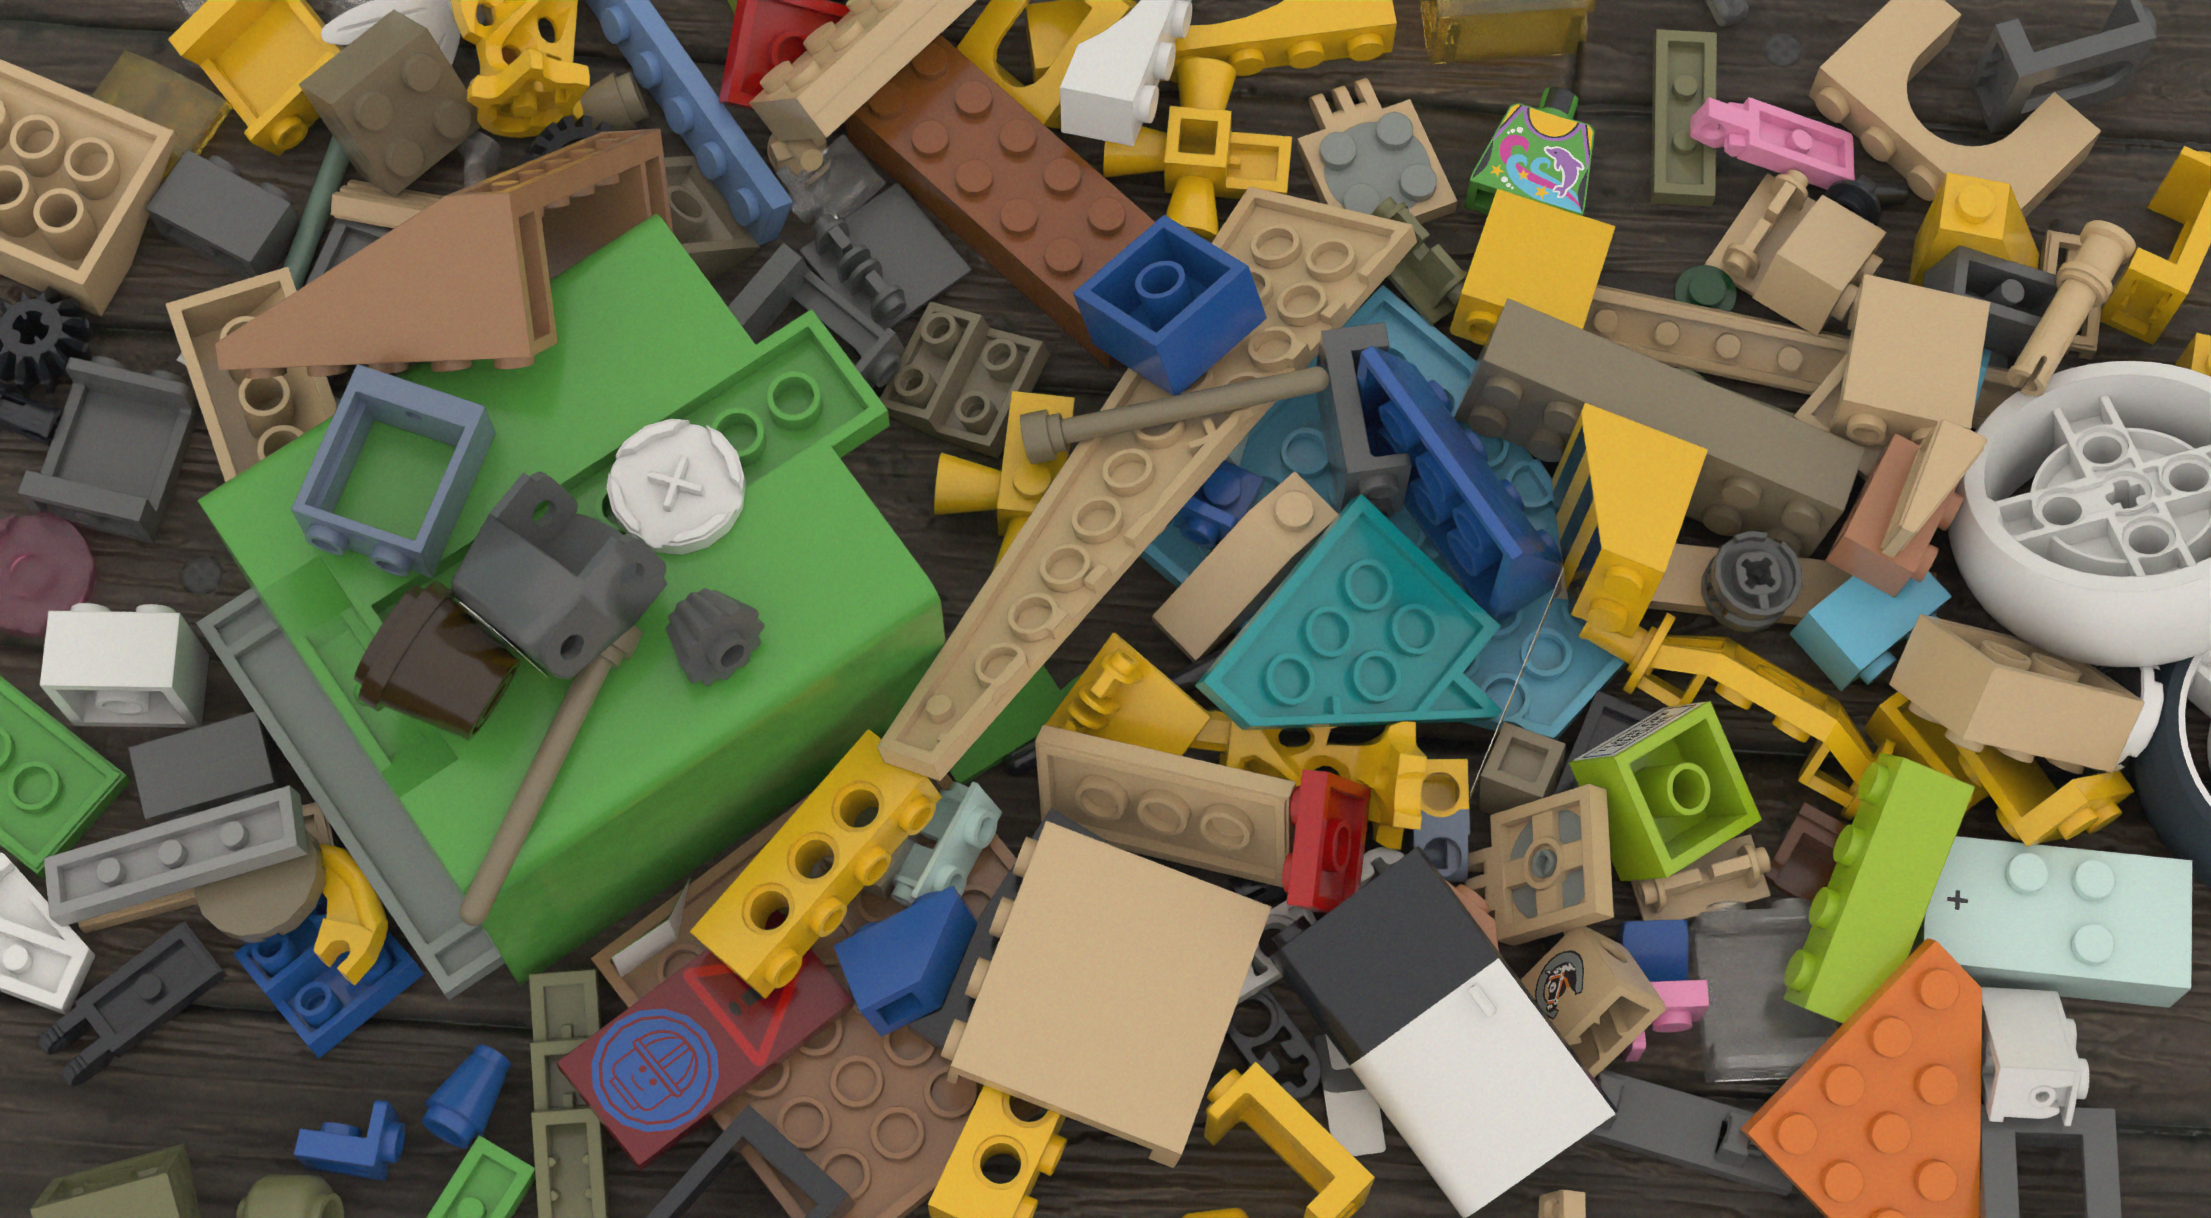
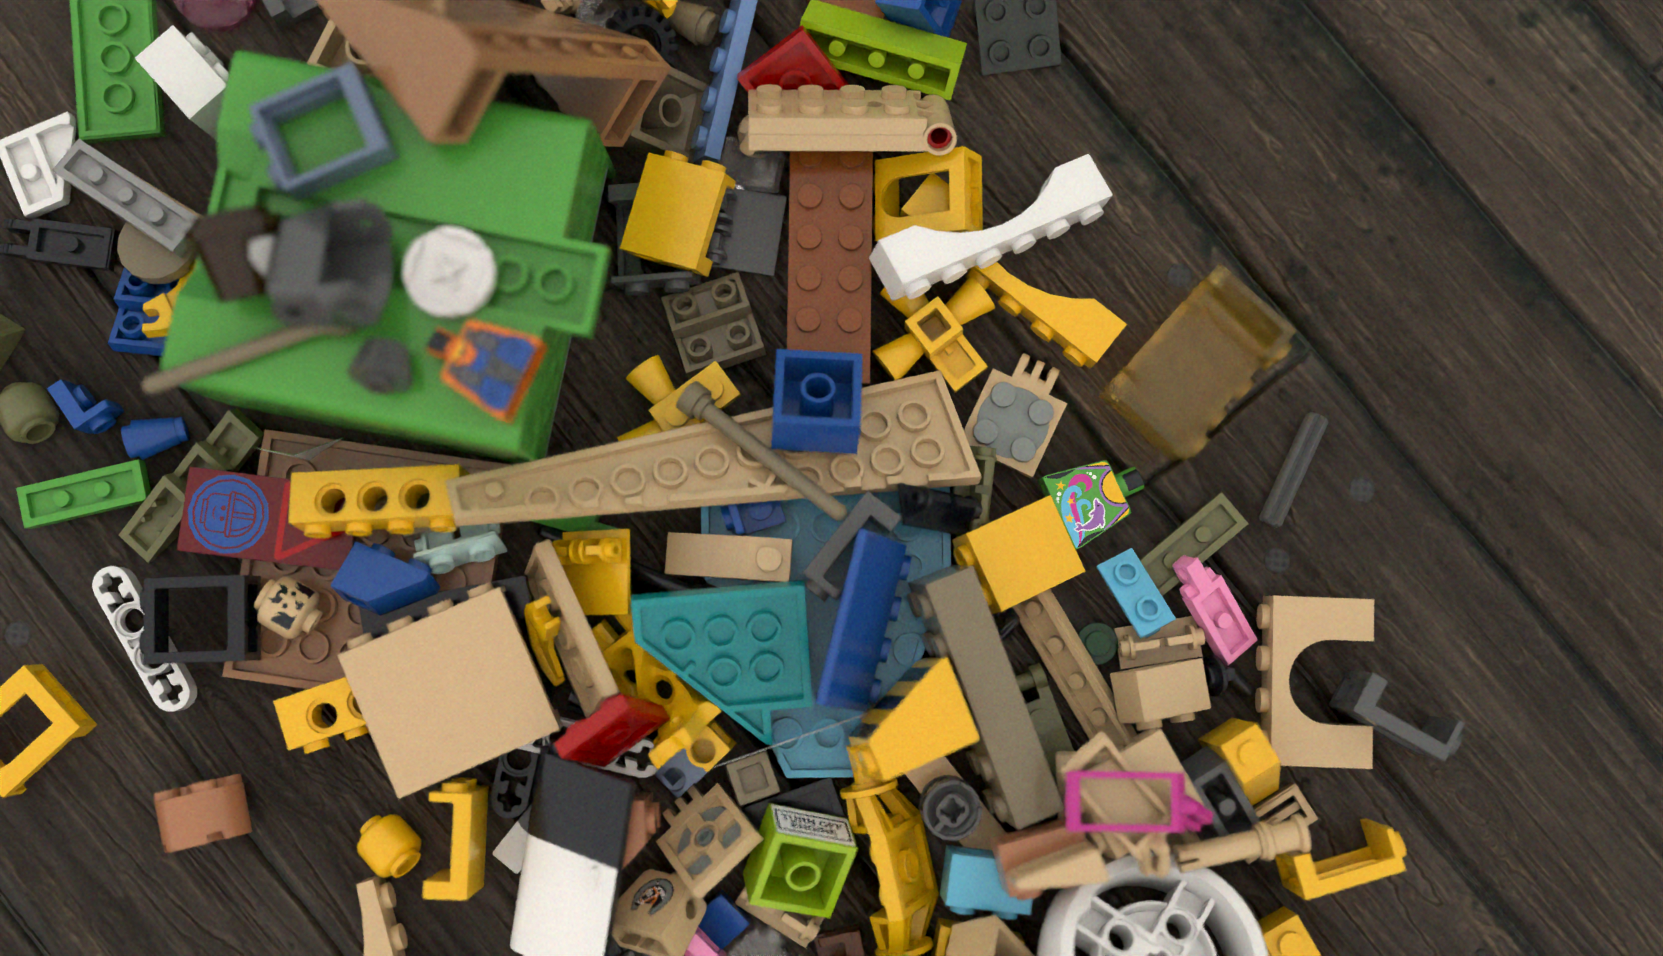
camera: 45 degrees right, 15 degrees up
dark grey brick [128,711,283,826] -> none
none -> tan head [254,576,323,639]
none -> torso [427,319,548,425]
none -> yellow piece [523,595,565,686]
none -> yellow panel [620,150,736,277]
none -> black hinge [897,483,982,535]
none -> tan sword [1060,731,1171,878]
none -> dark pink sword [1066,771,1213,832]
none -> medium azure hinge [1096,548,1176,639]

